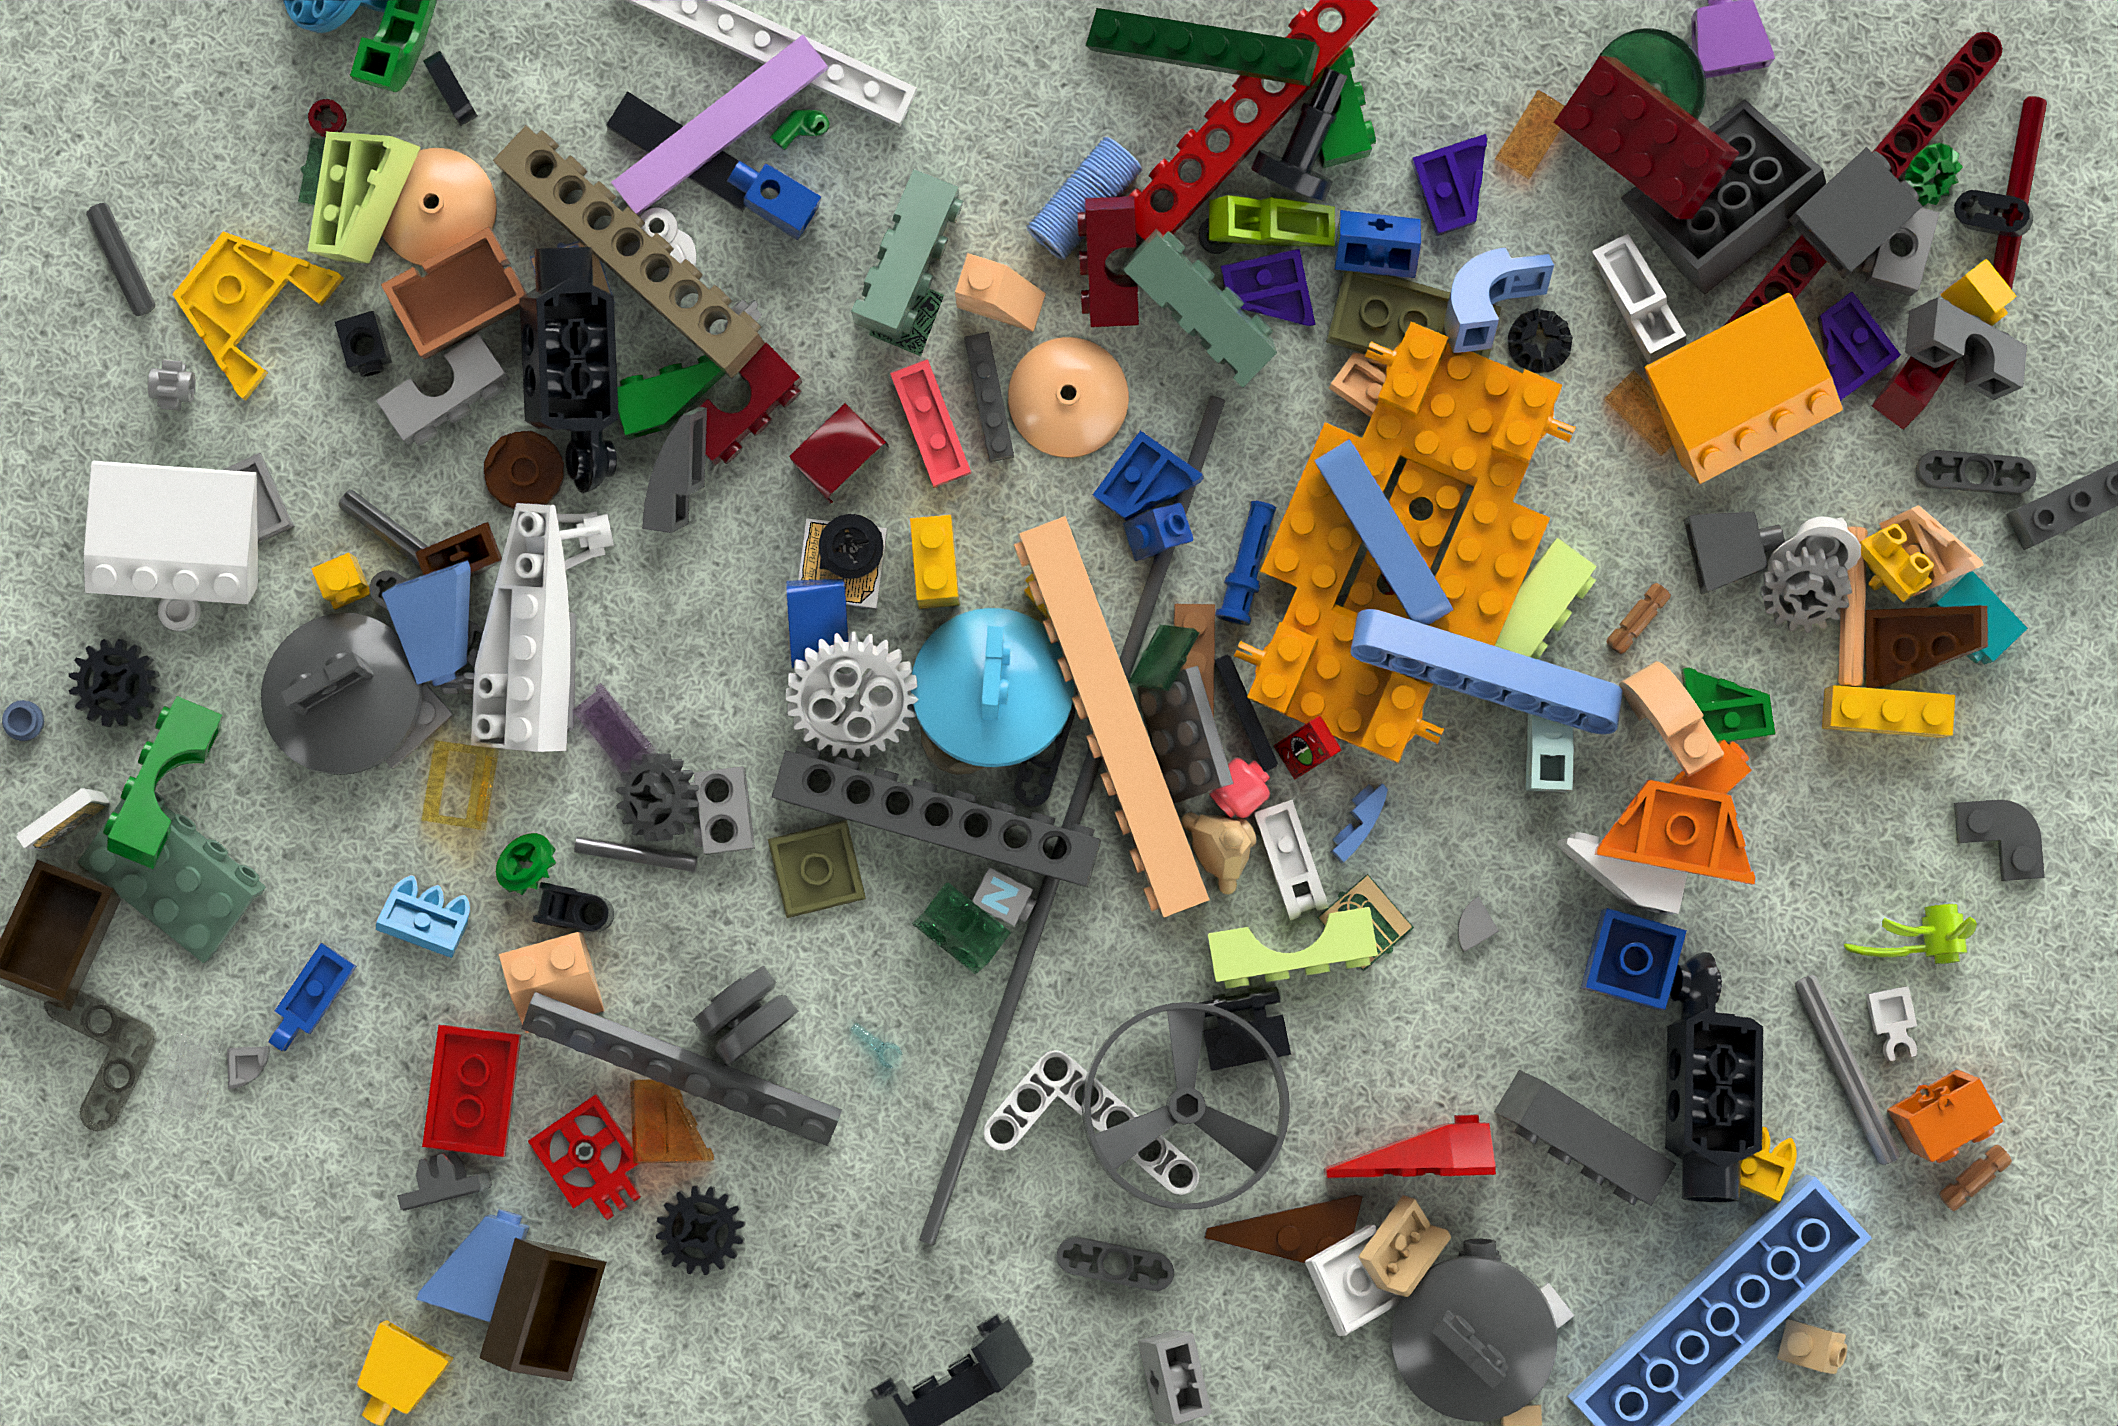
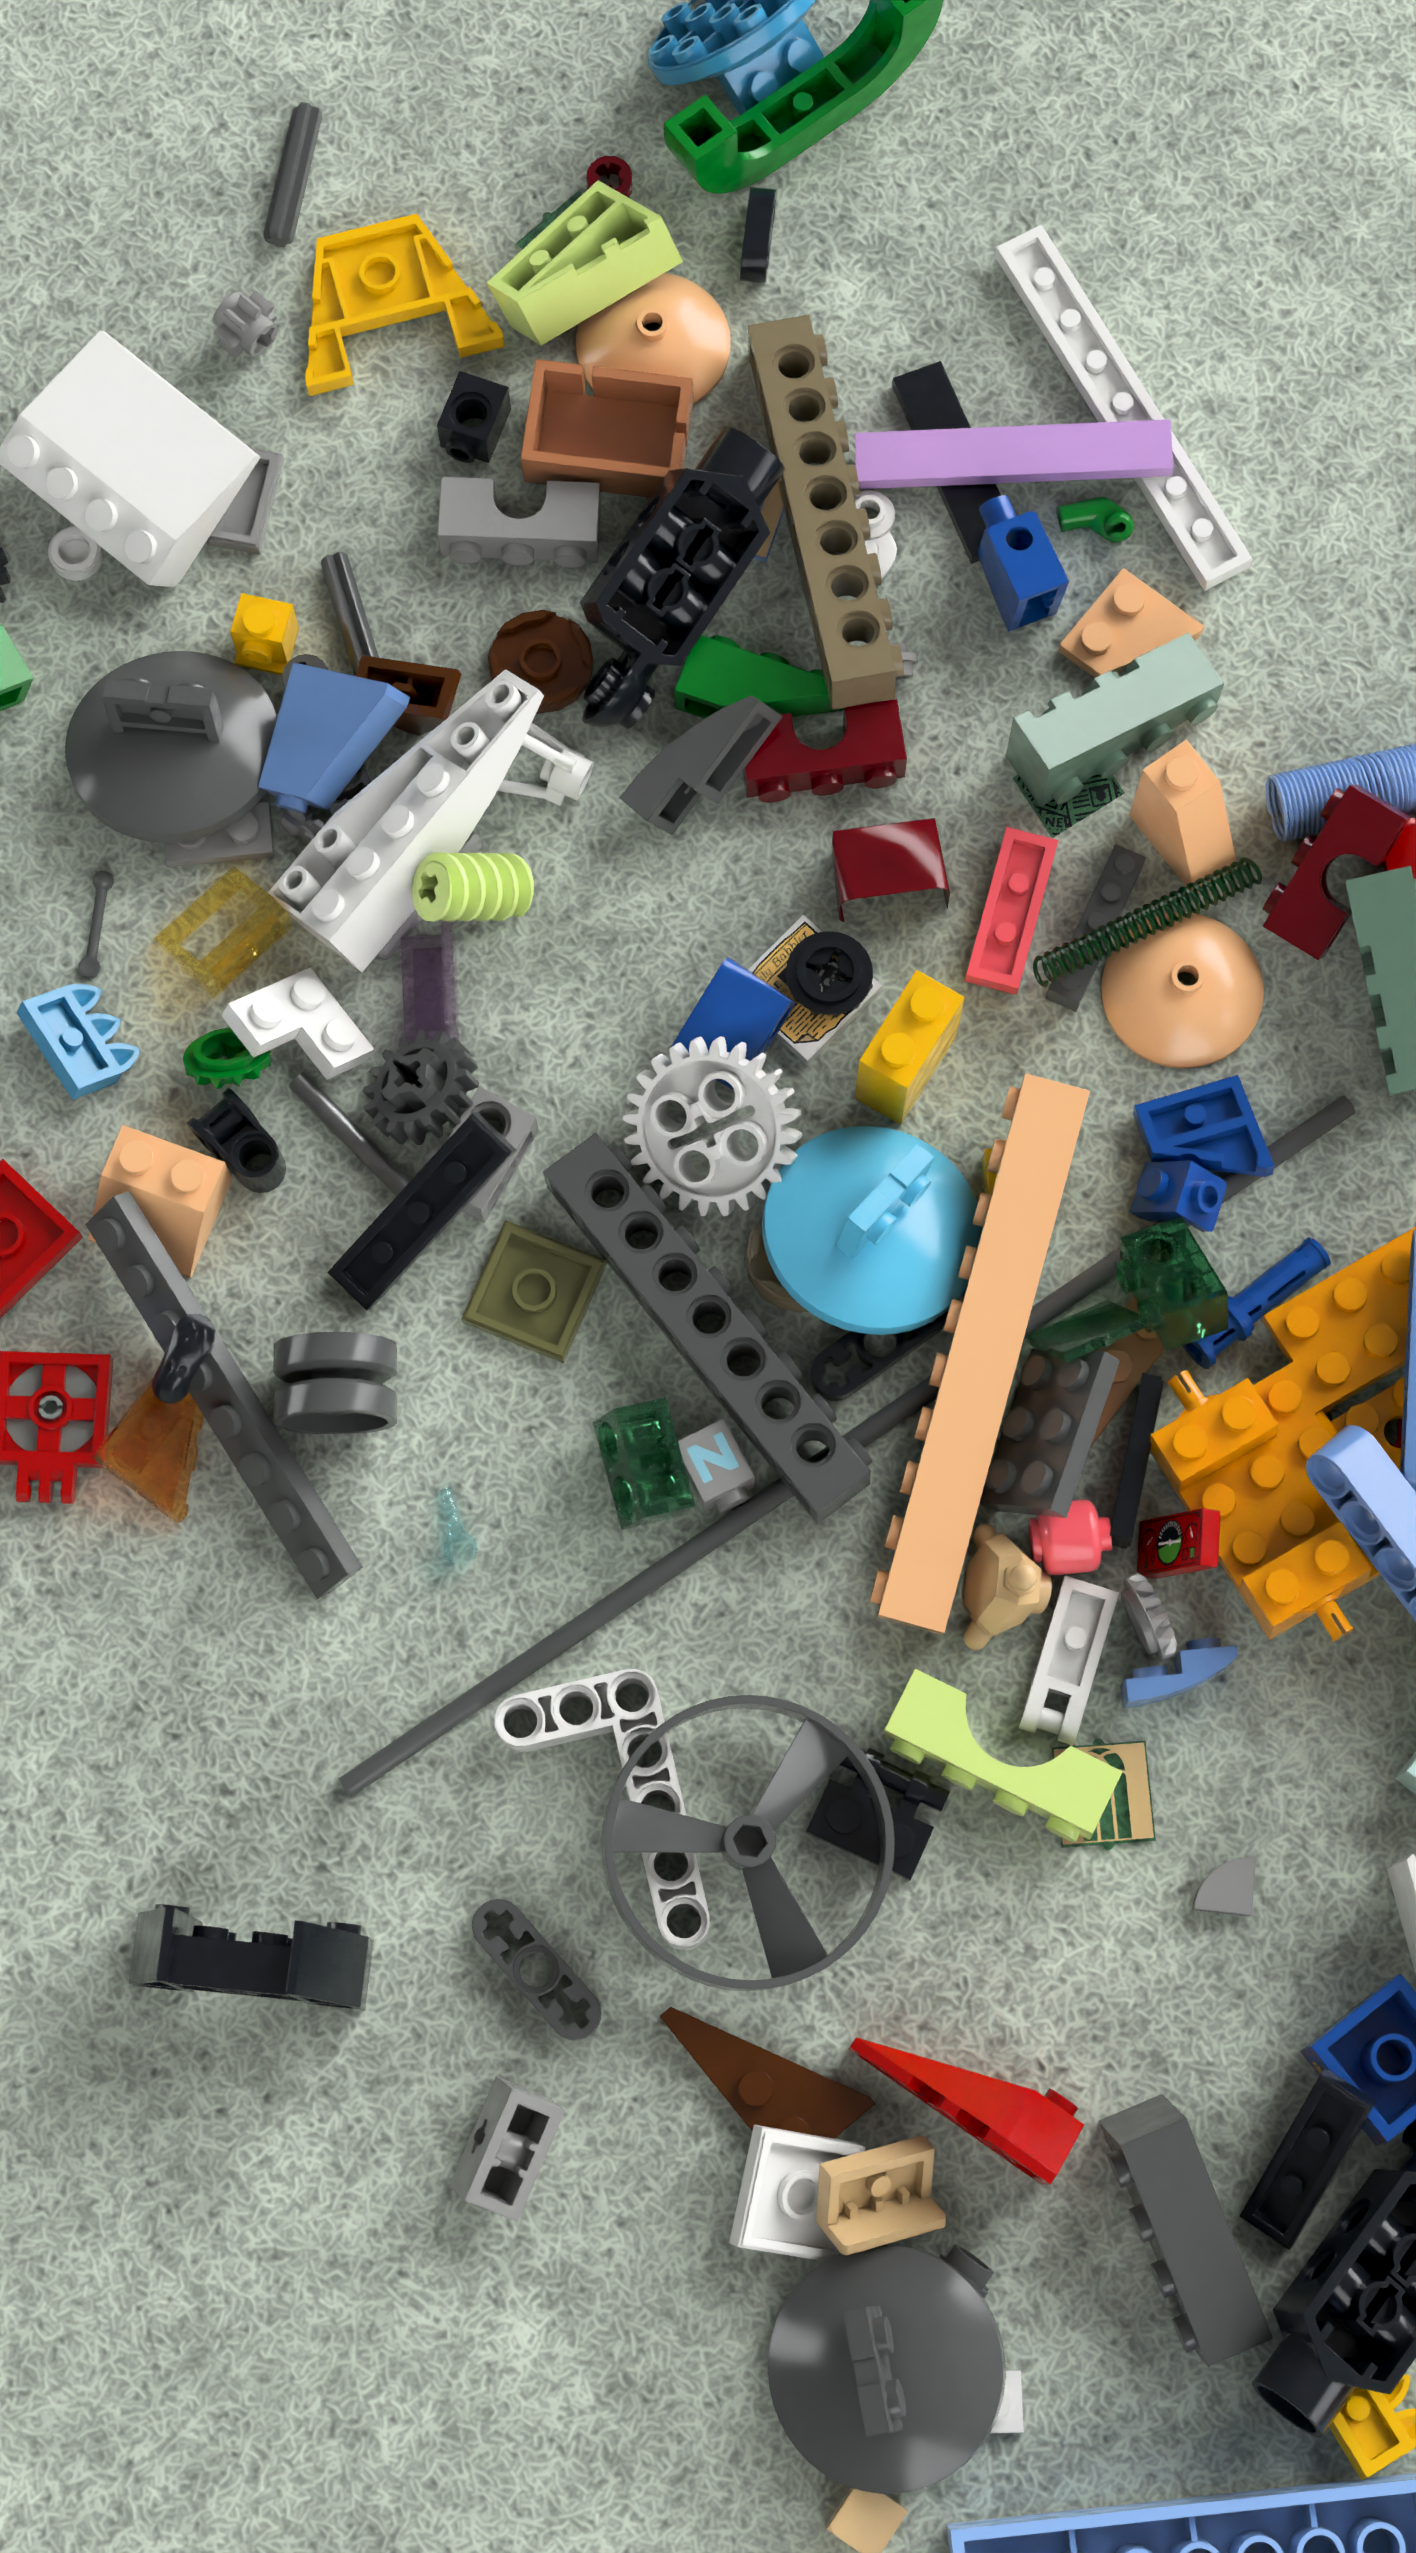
camera: 40 degrees right, 10 degrees down
black gear [656,1185,746,1275] -> none
none -> dark grey hinge [78,870,114,979]
none -> black piece [151,1314,215,1404]
none -> white plate [222,967,374,1080]
none -> black tile [327,1112,517,1311]
none -> yellowish green piece [412,852,534,921]
none -> dark green piece [1033,857,1262,988]
none -> light nougat wing [1058,568,1205,678]
none -> clear green brick [1114,1216,1228,1351]
none -> light grey gear [1121,1573,1177,1662]
none -> black tile [1239,2068,1377,2250]

